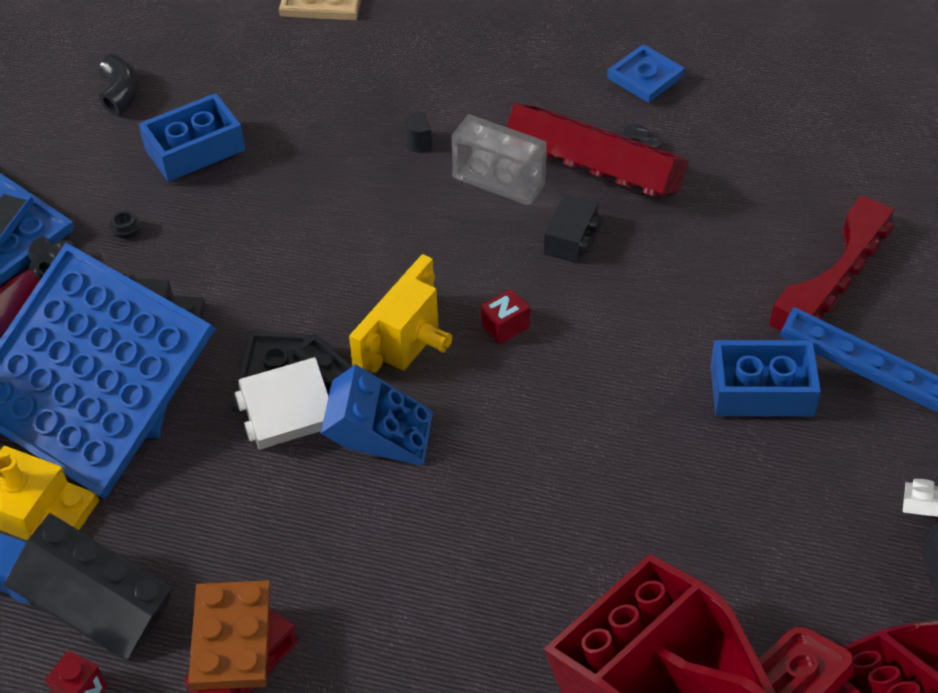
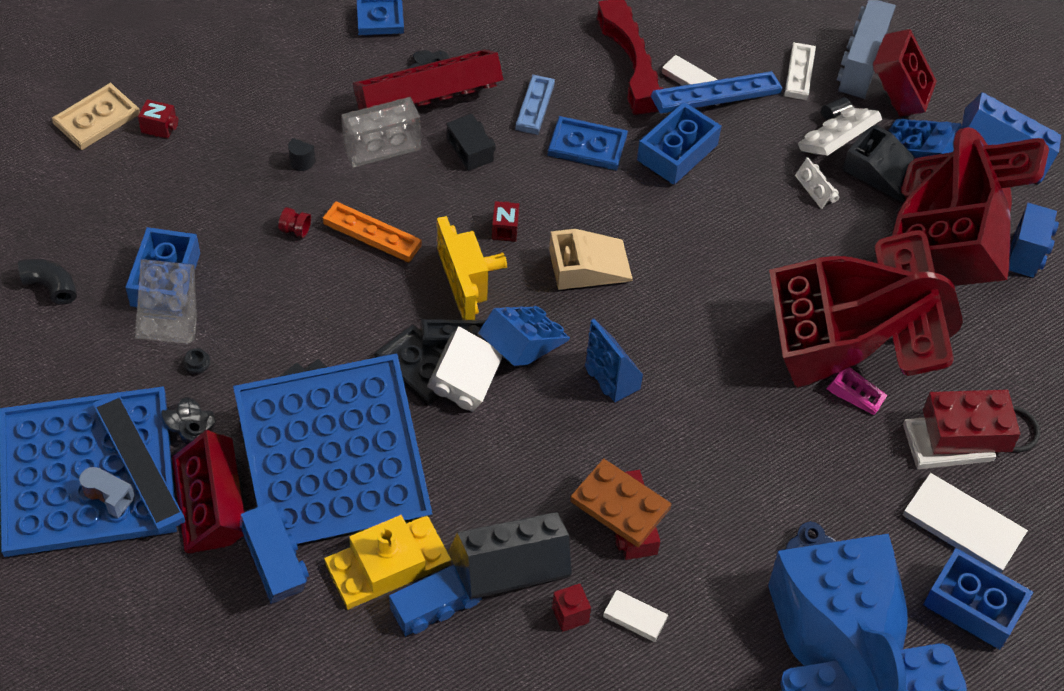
camera: 55 degrees left, 5 degrees up
none -> clear slope [135,259,197,344]
none -> dark red brick [138,99,178,139]
none -> dark red wheel [278,207,311,238]
none -> orange plate [323,201,422,263]
none -> medium blue tile [515,75,555,135]
none -> blue tile [548,116,628,171]
none -> tan slope [549,229,633,290]
none -> blue slope [585,319,643,403]
none -> white tile [662,55,719,106]
none -> white hinge [795,158,839,209]

